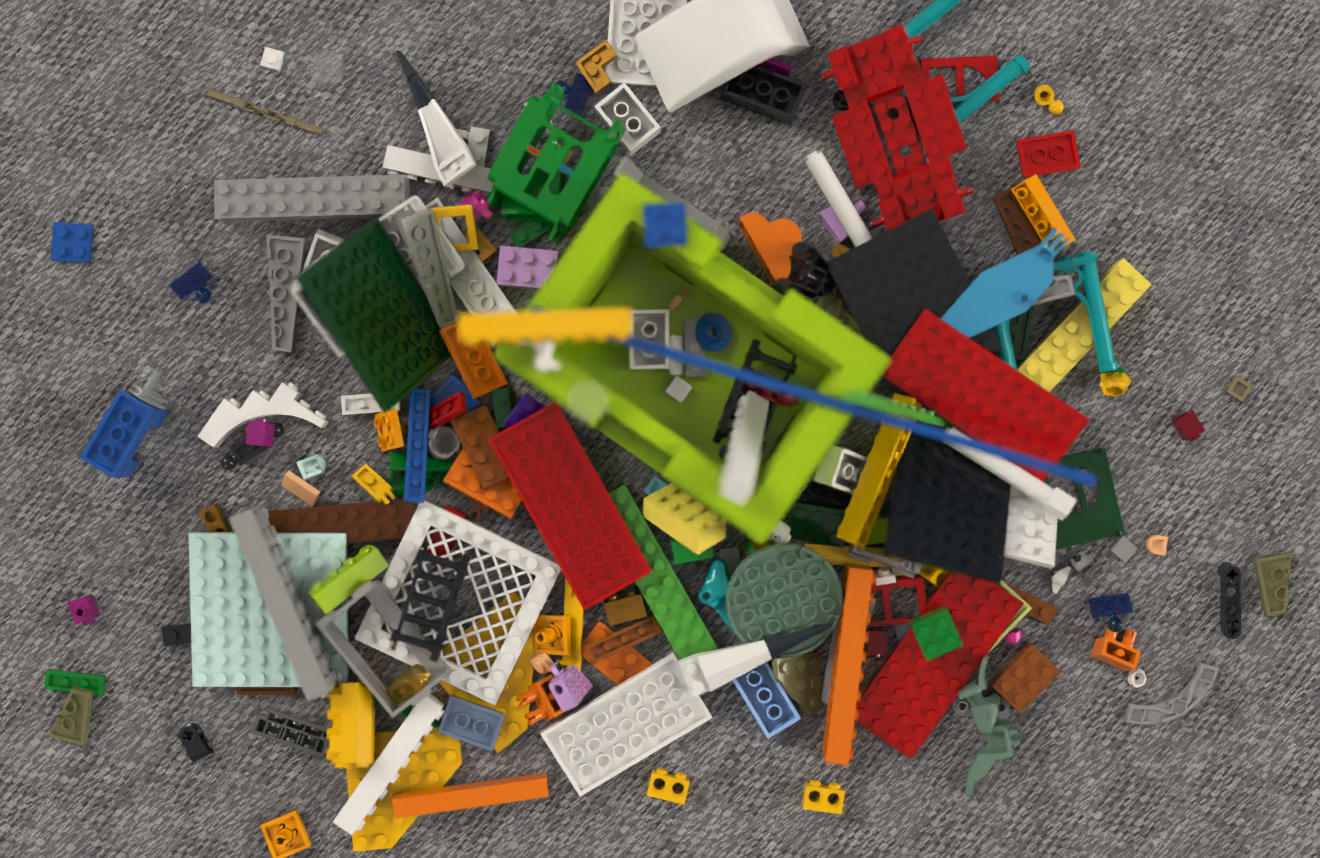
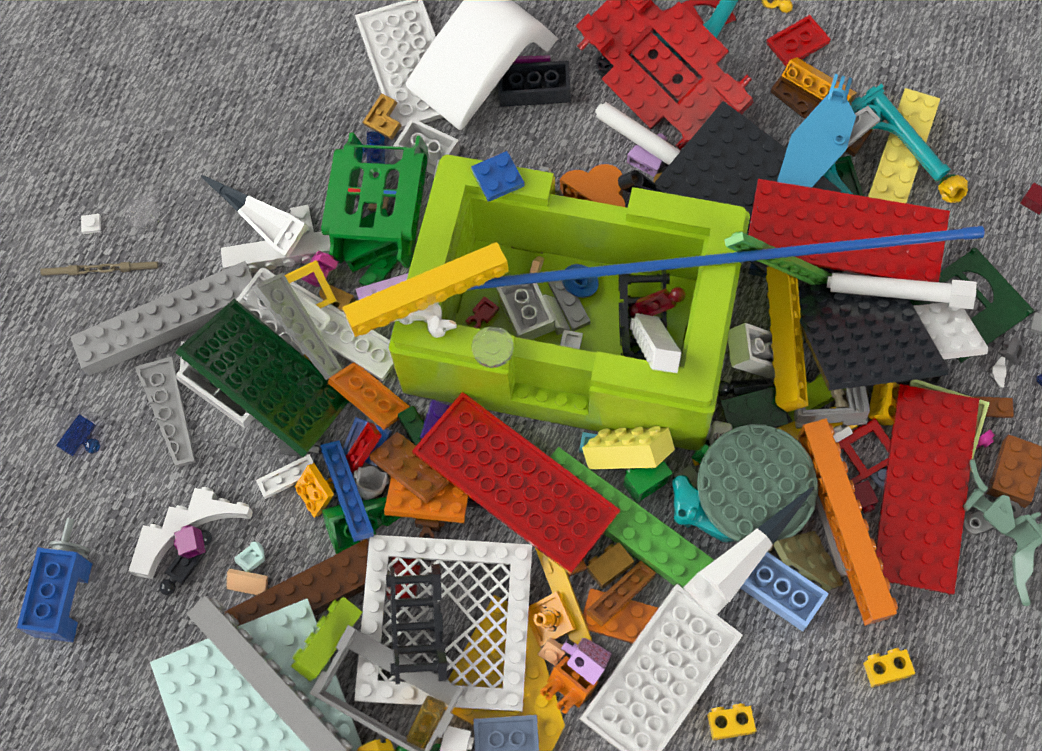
camera: 20 degrees left, 20 degrees down
pearl gold leg [199,502,232,532] -> none
yellow hinge [351,464,396,505] -> none
green brick [909,605,964,661] -> none

